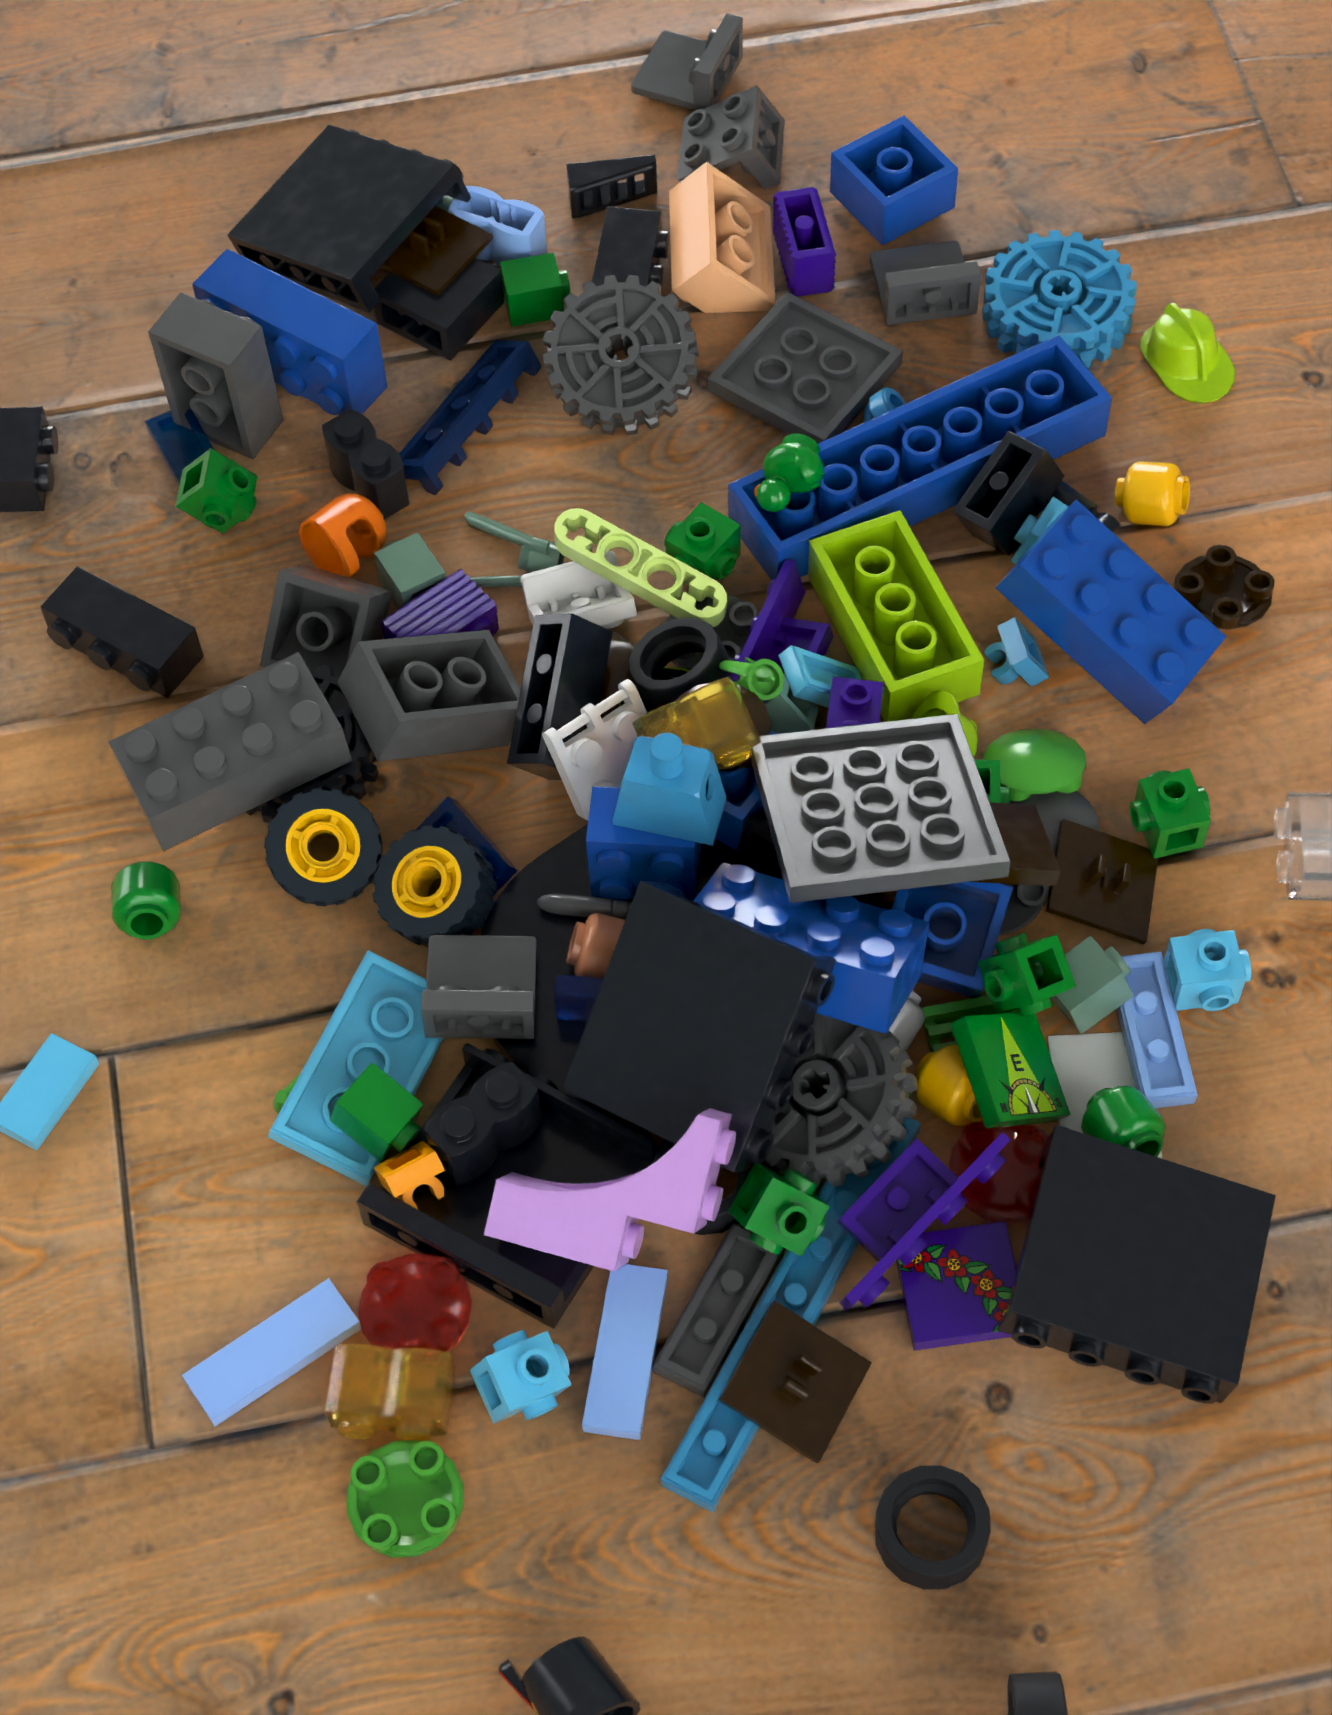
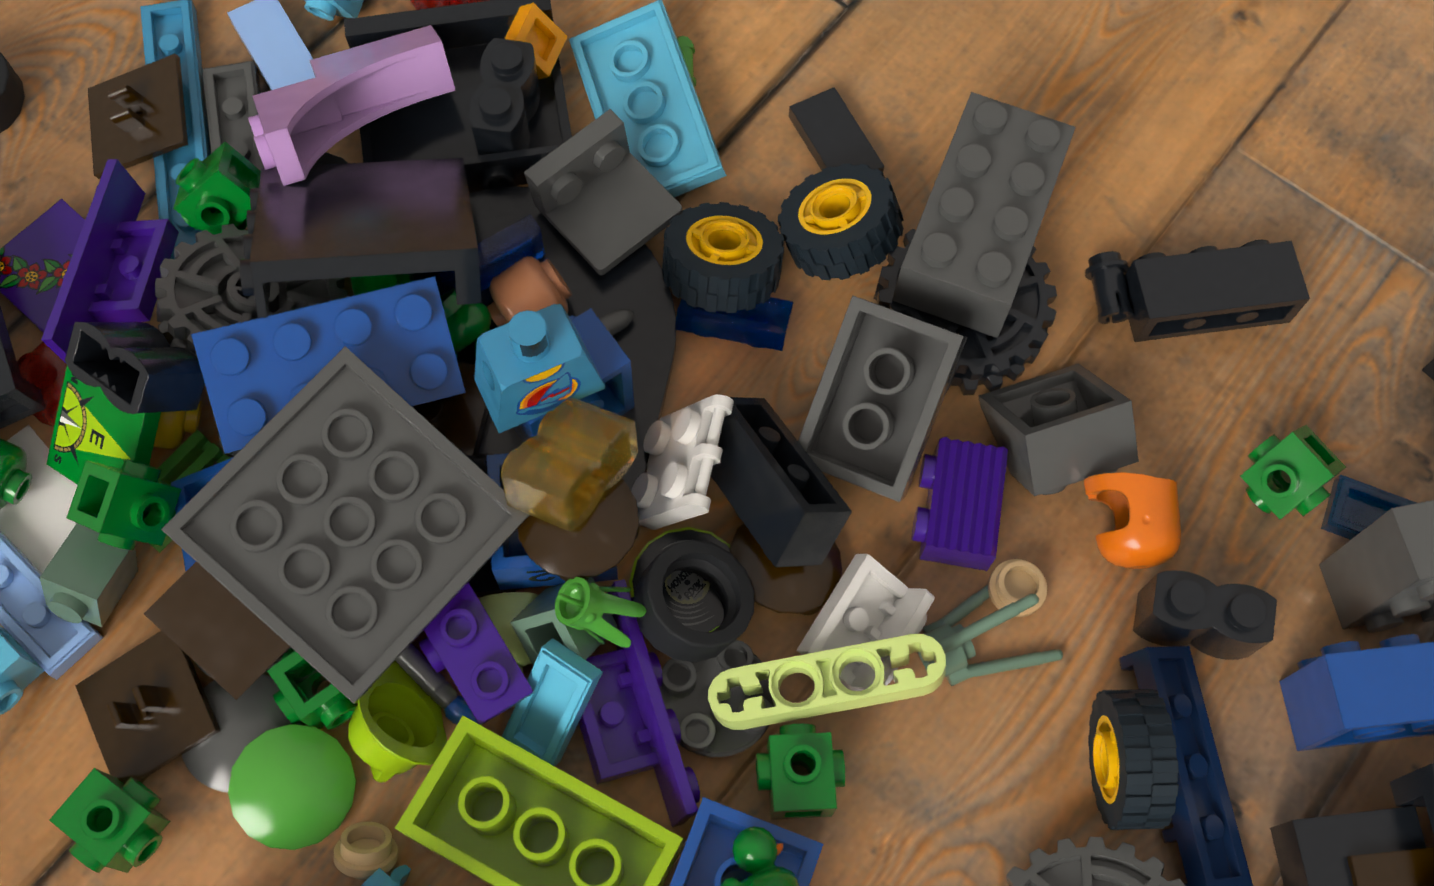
camera: 135 degrees right, 10 degrees up
green head [111,861,181,940] -> none
green brick [330,1062,424,1162] -> none
sand green brick [374,532,446,609] -> none
none -> black brick [65,322,205,414]
none -> tan plate [334,822,398,880]
none -> black tile [788,87,884,172]
none -> tan plate [988,559,1047,617]
none -> black pin [1085,251,1134,324]
none -> black wheel [1088,689,1179,830]

